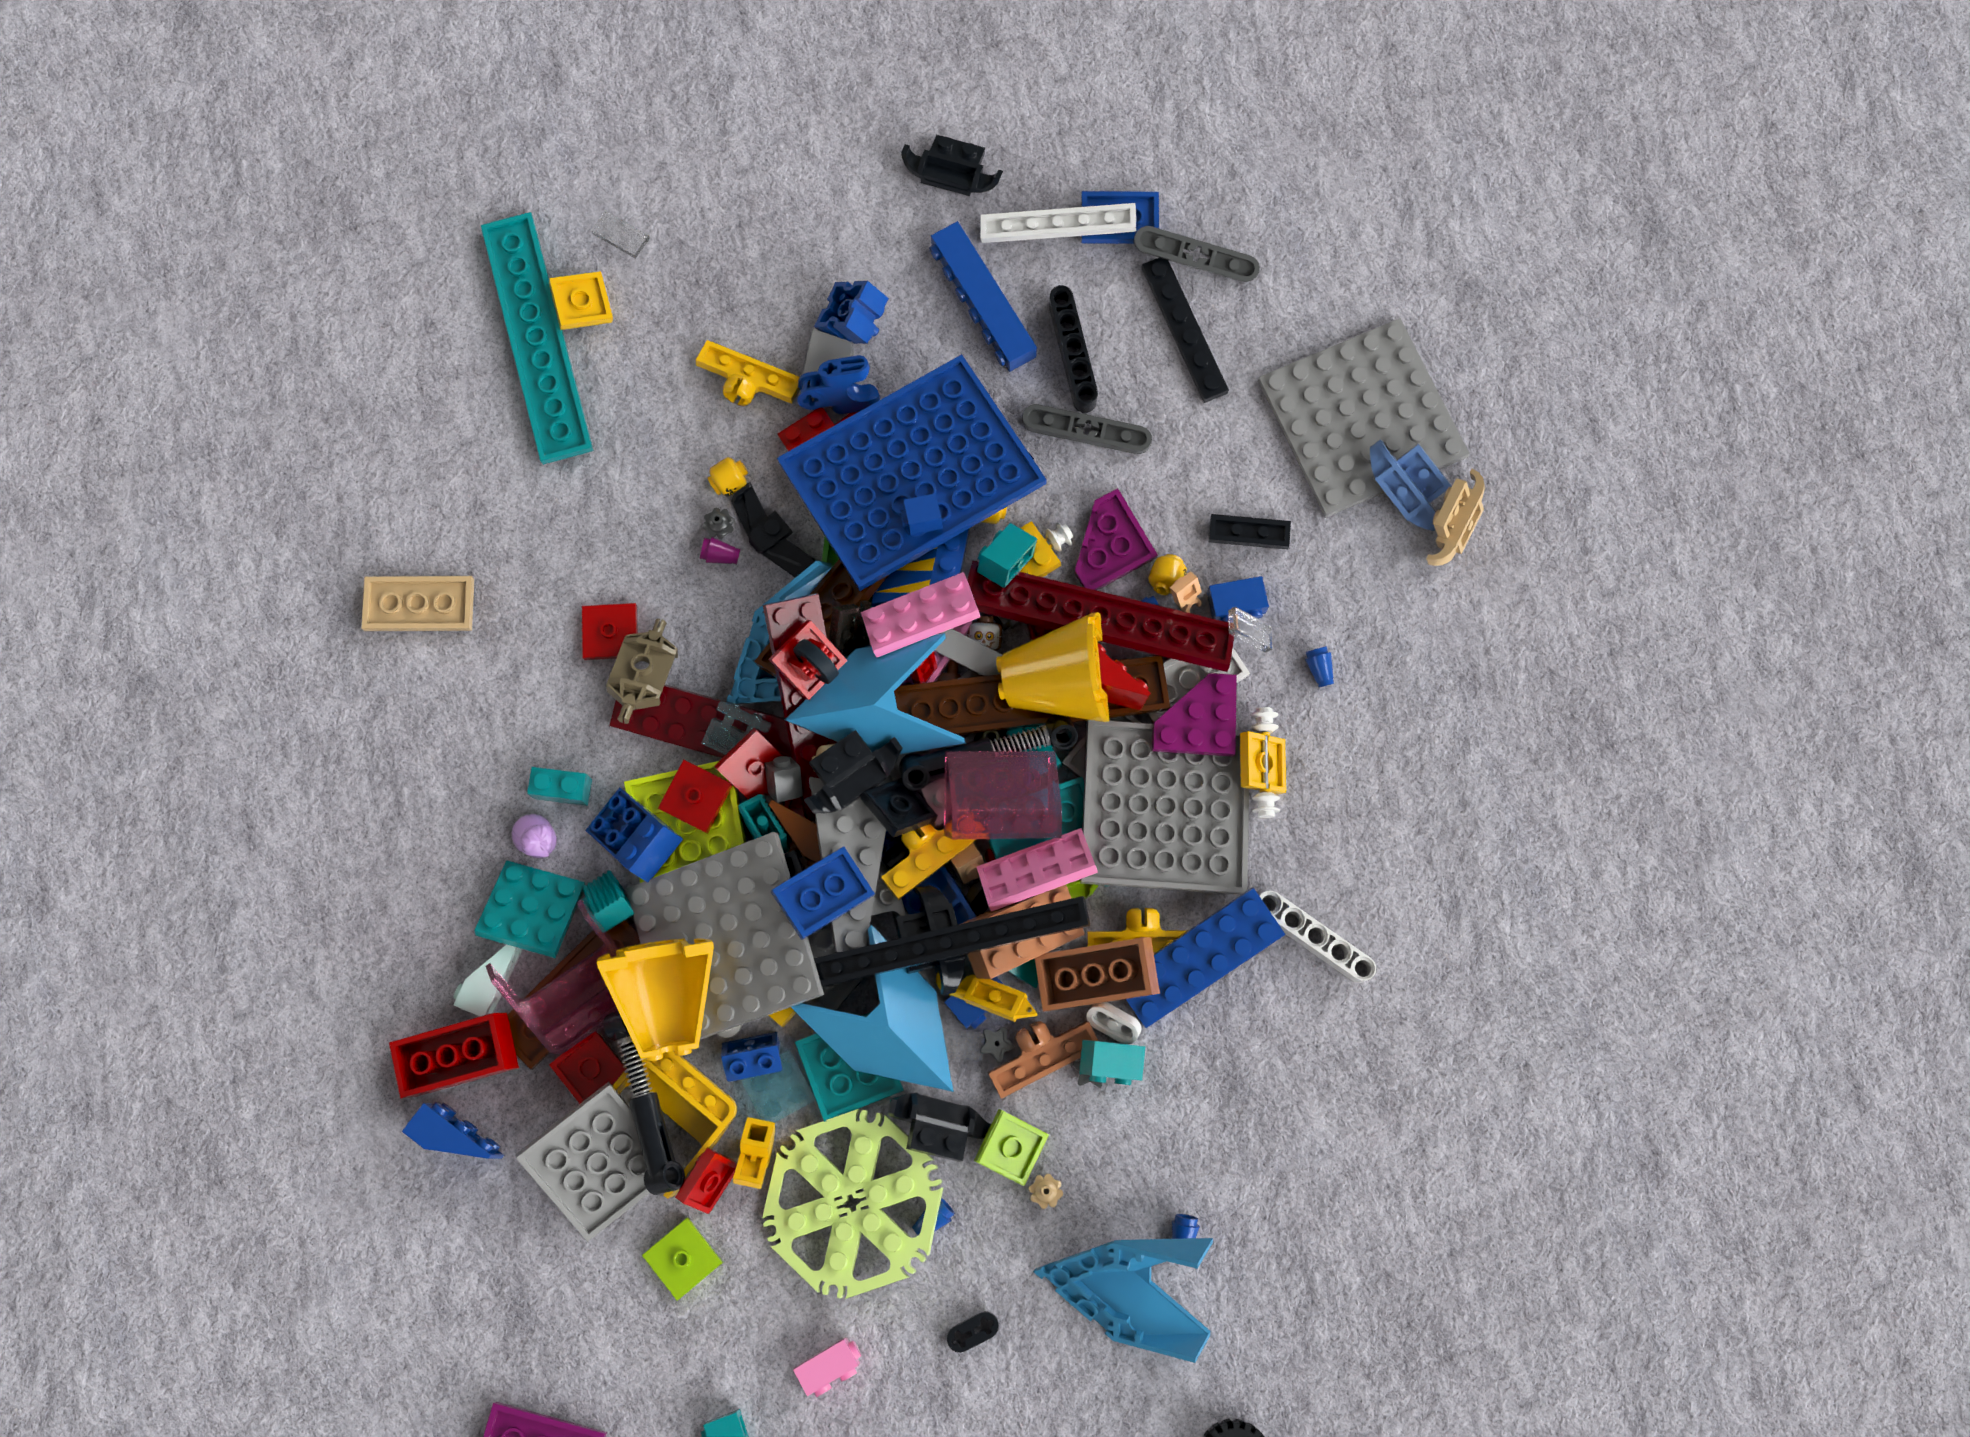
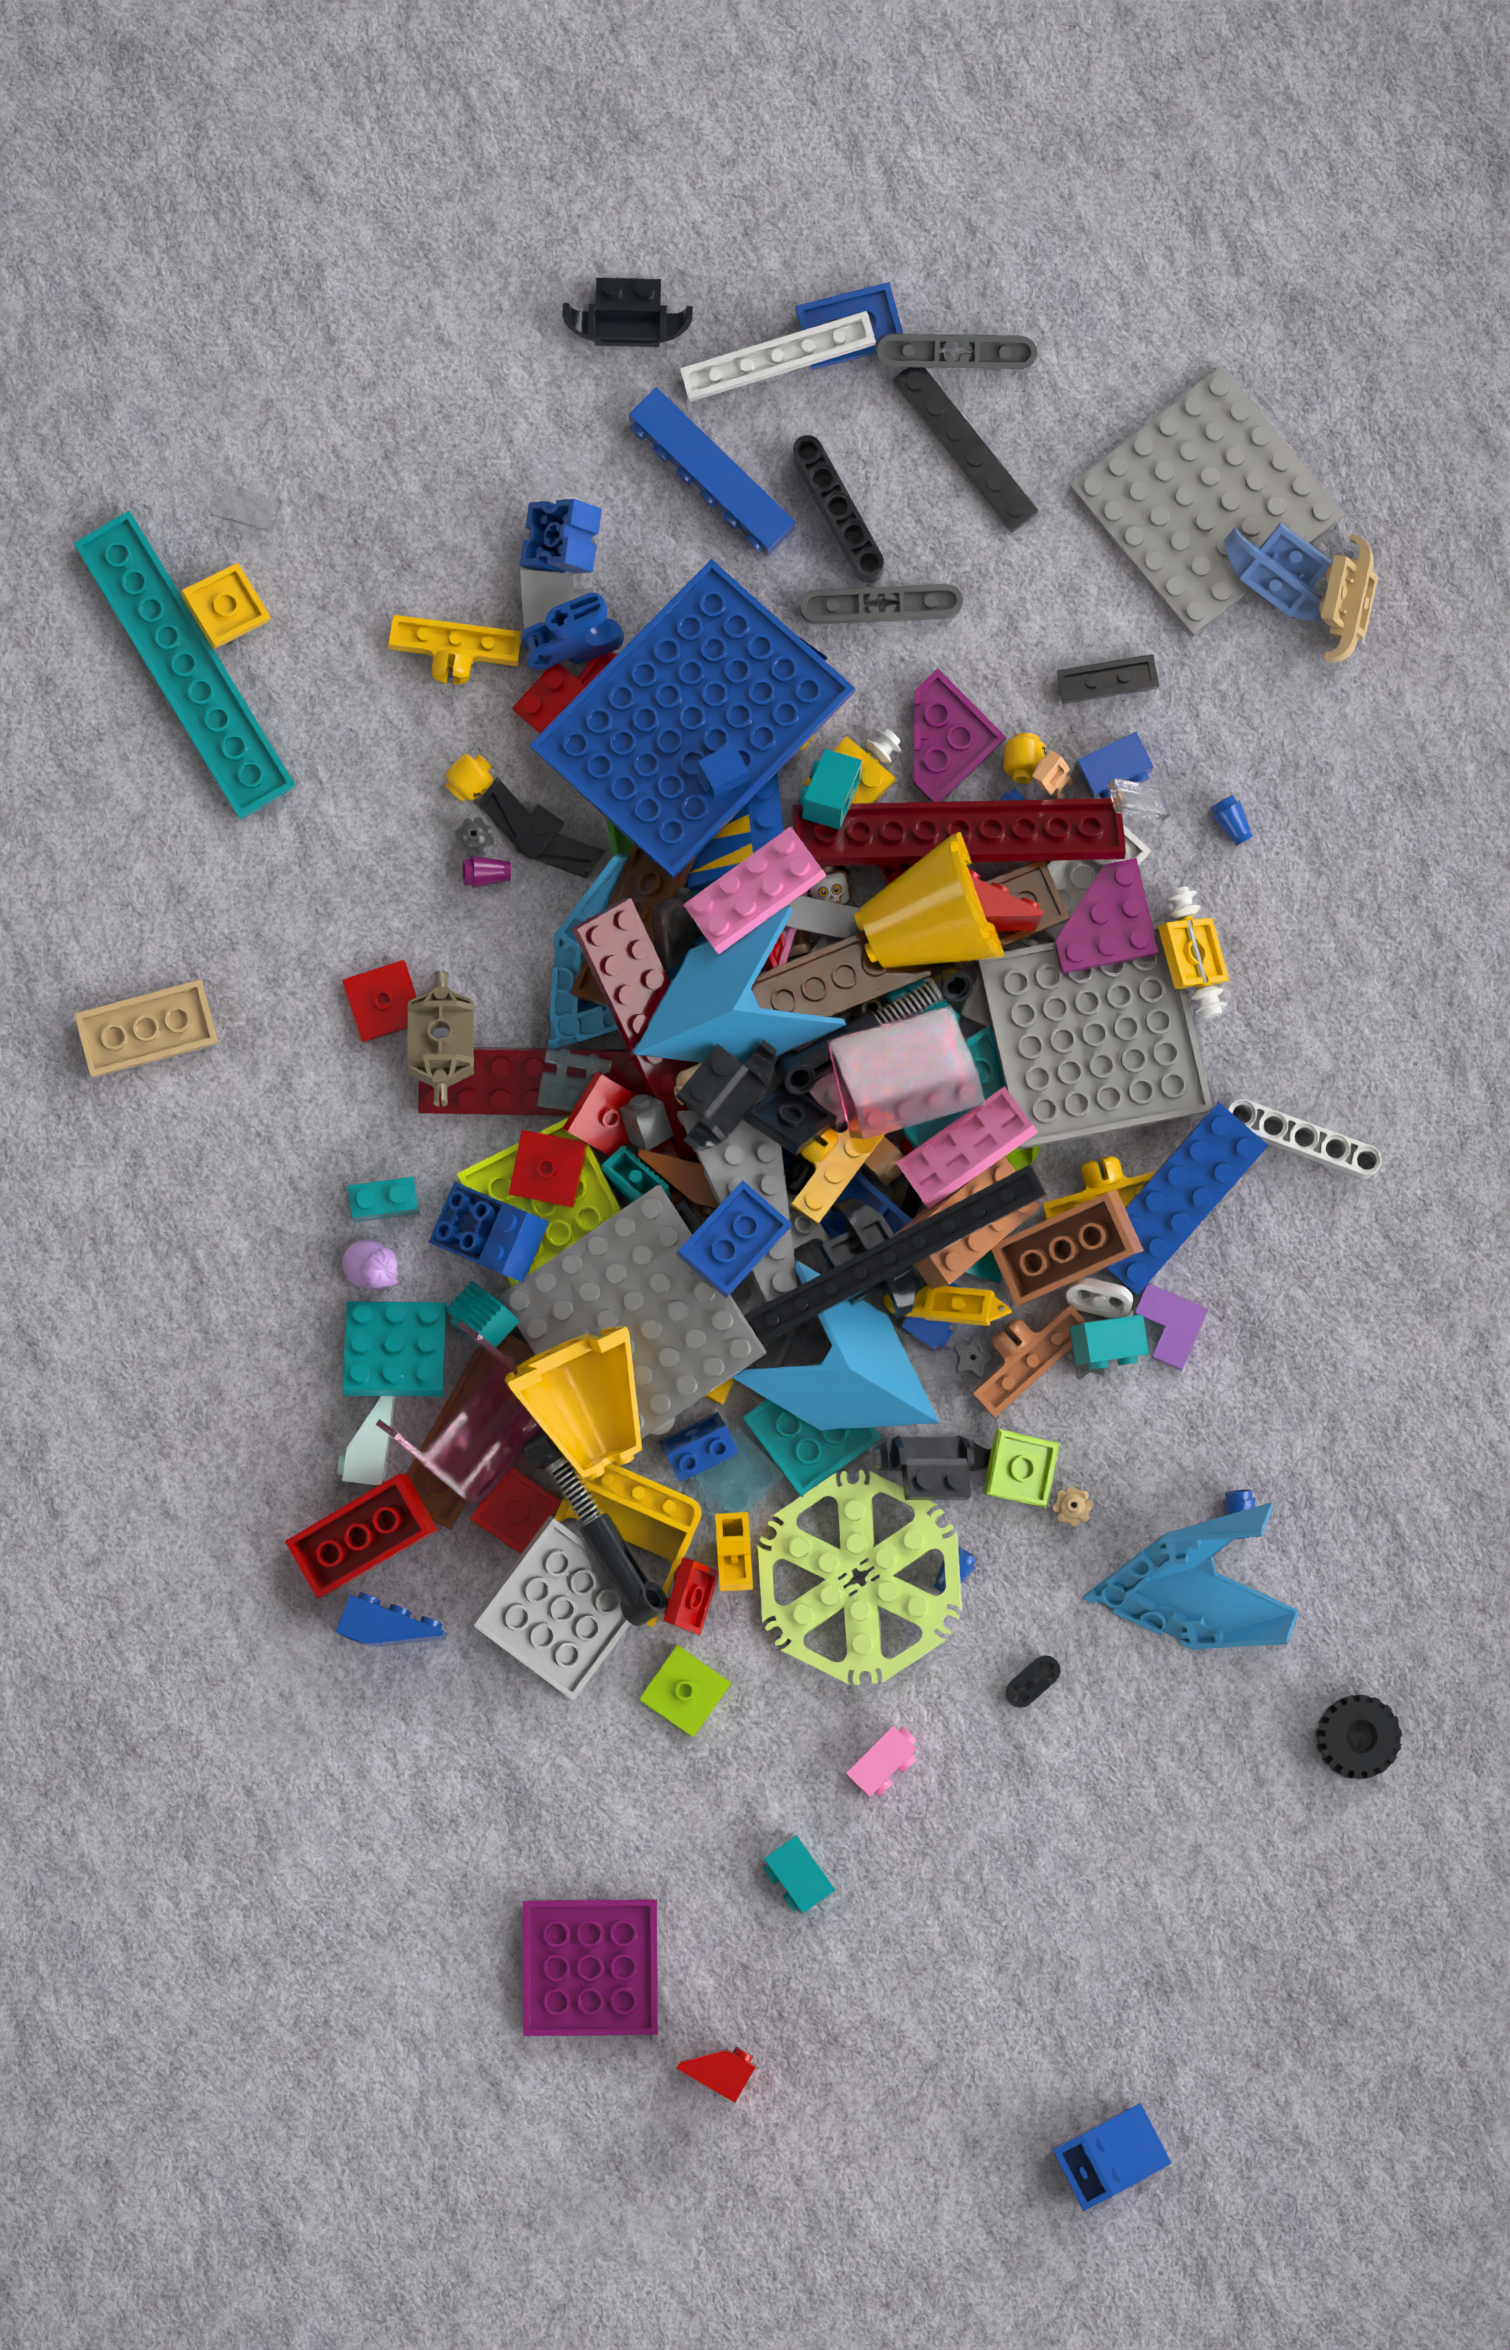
camera: 15 degrees left, 5 degrees up
red plate [768,620,848,700] -> none
none -> medium lavender tile [1134,1283,1209,1371]

